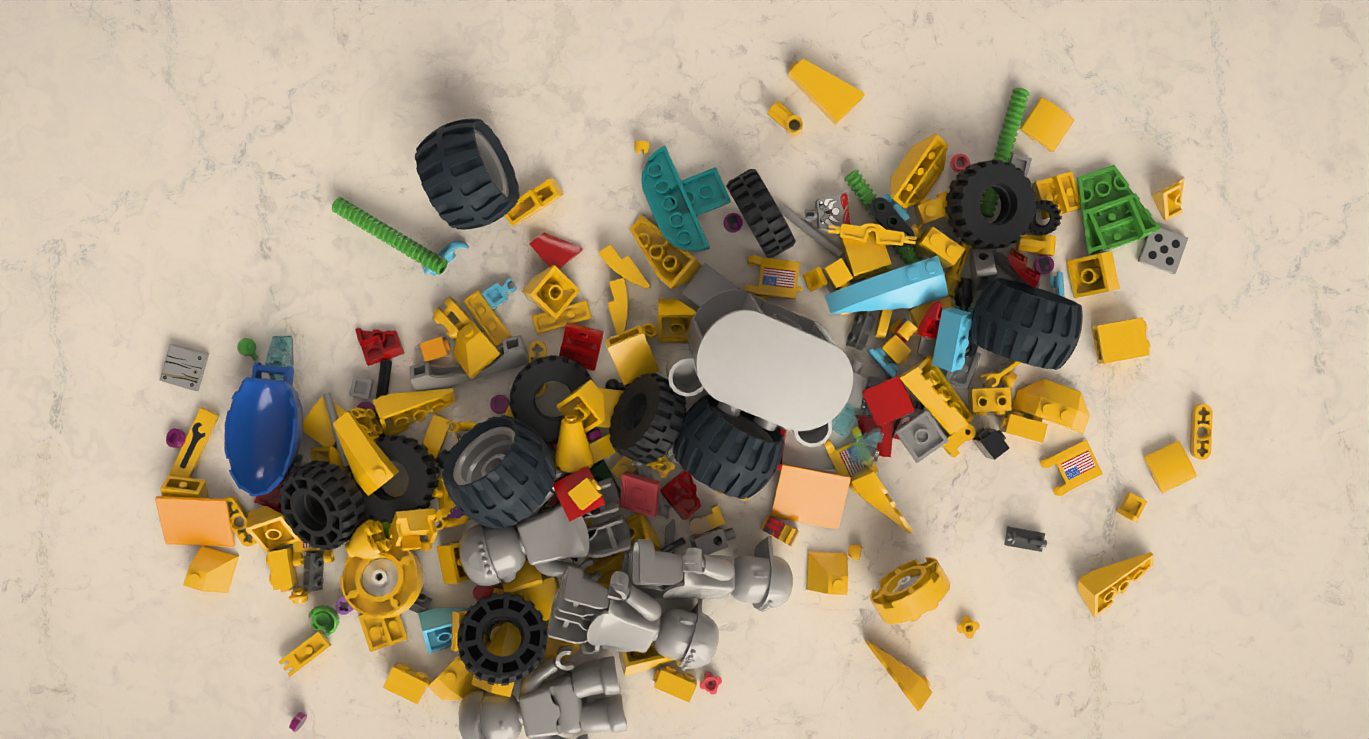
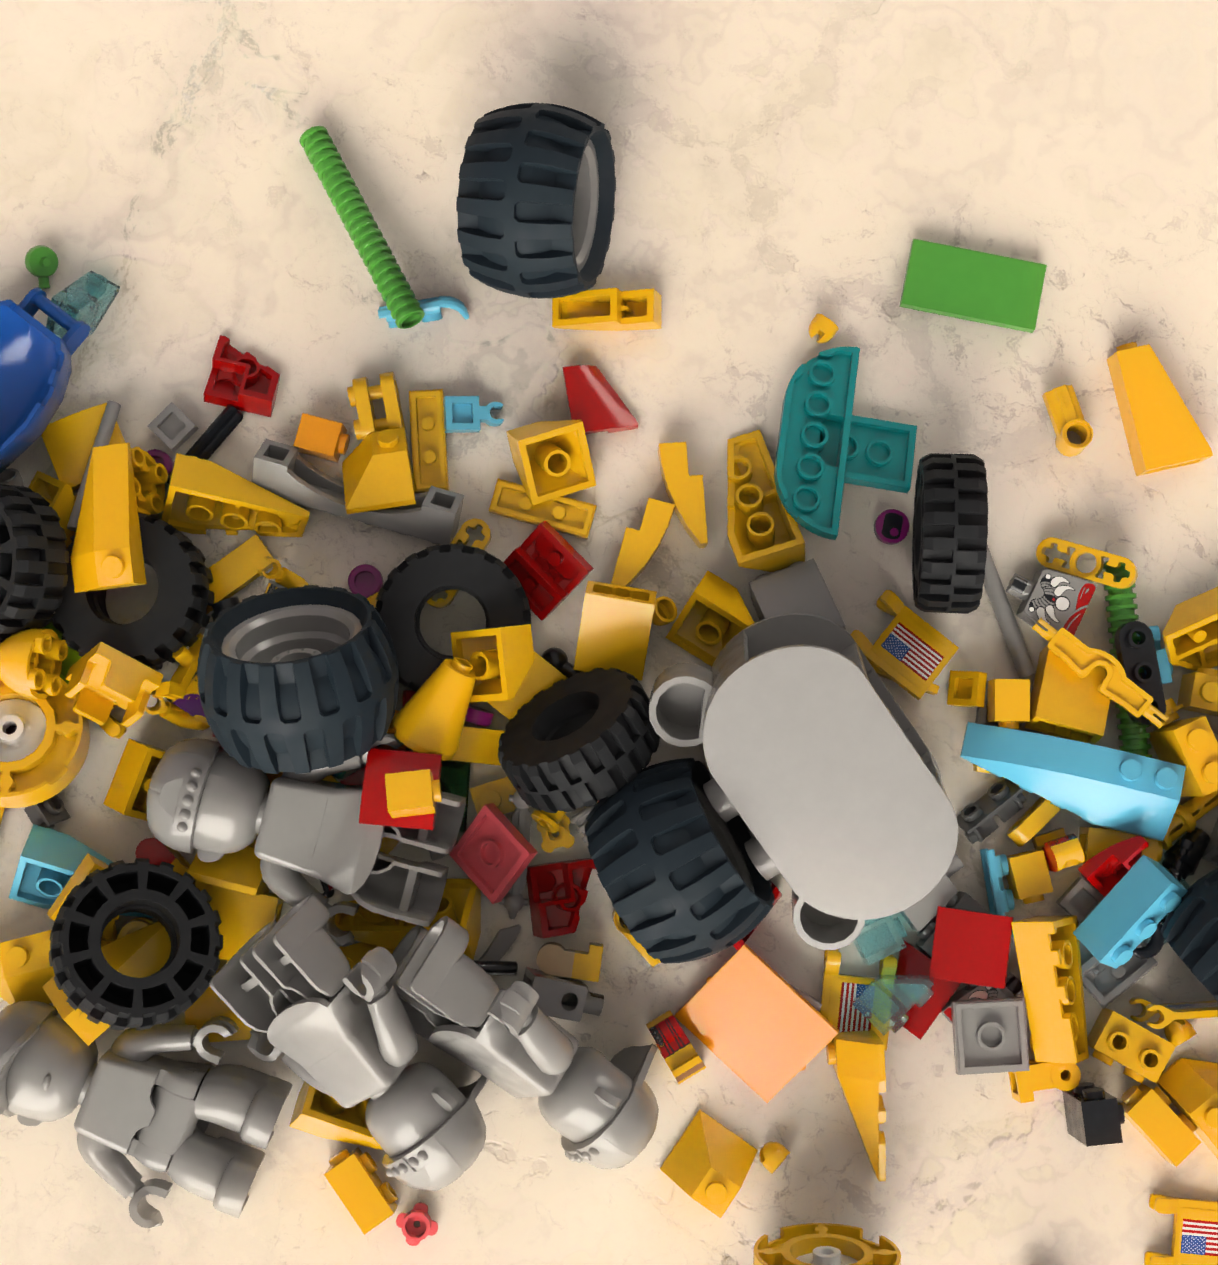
camera: 25 degrees right, 5 degrees down
none -> bright green tile [899,239,1047,333]
none -> yellow beam [1036,537,1138,589]

